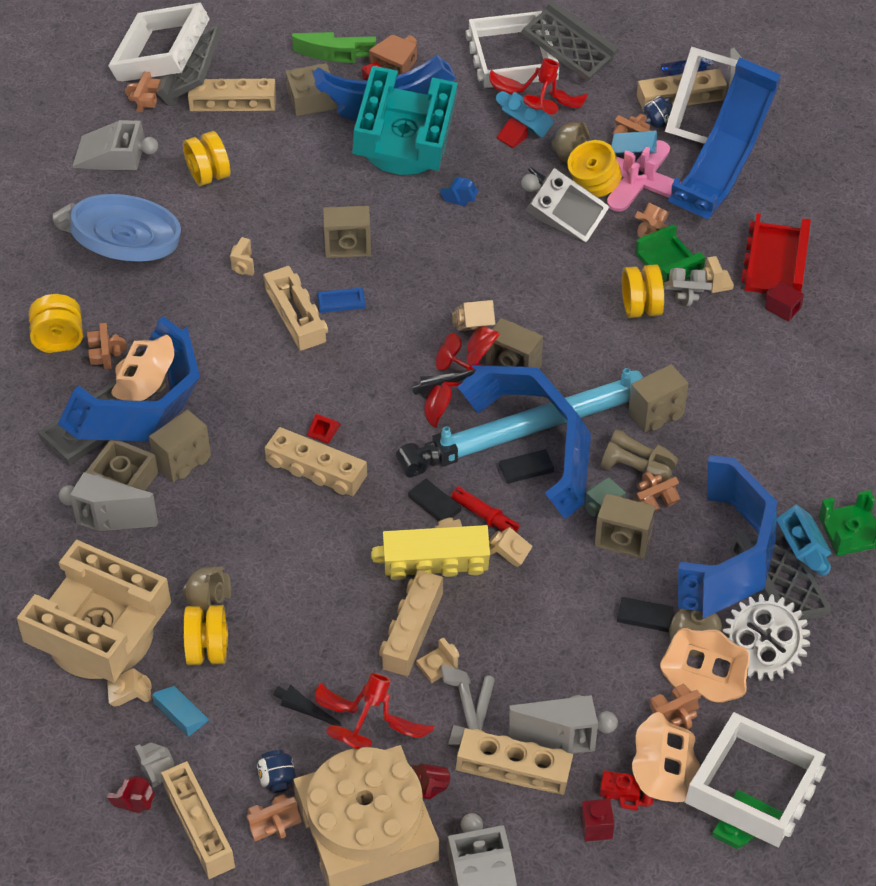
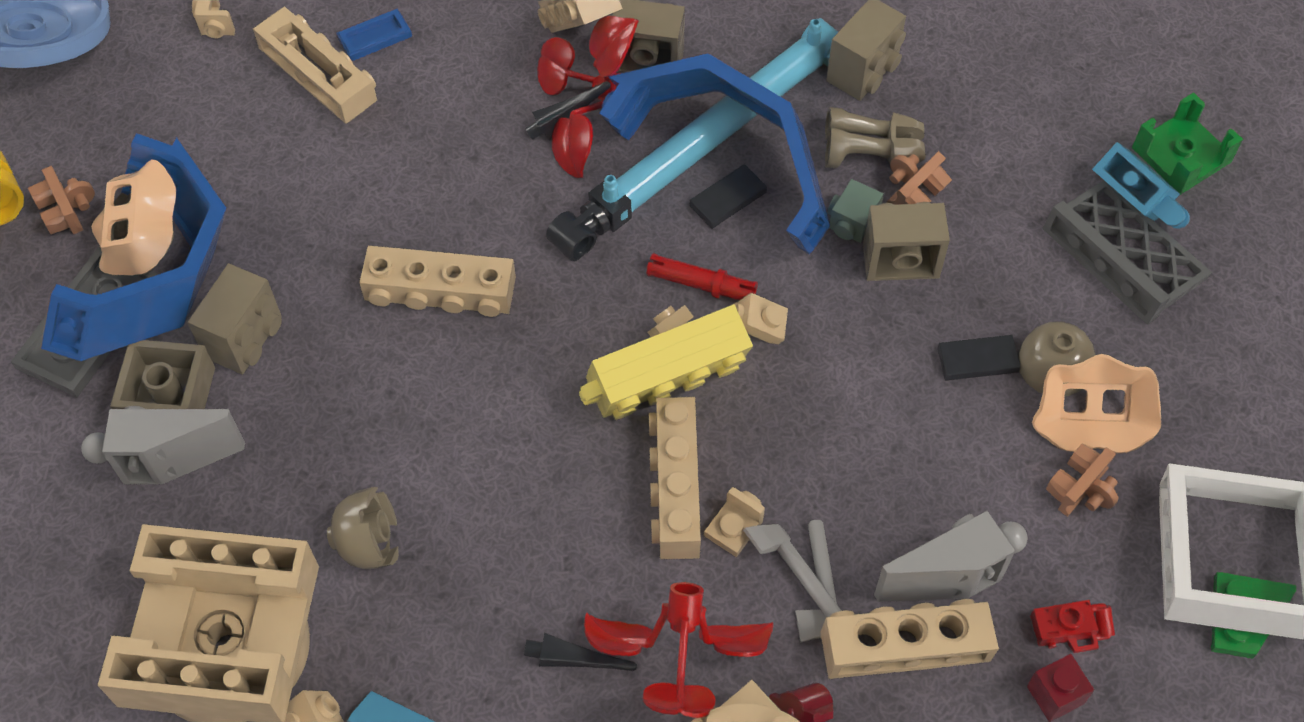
camera: 20 degrees left, 10 degrees up
yellow wheel [184,605,228,665] -> none
red slope [306,413,341,444] -> none
black tile [408,479,461,521] -> none
light nougat piece [632,712,700,802] -> none
blue panel [678,455,777,619] -> none
white gear [723,594,810,681] -> none

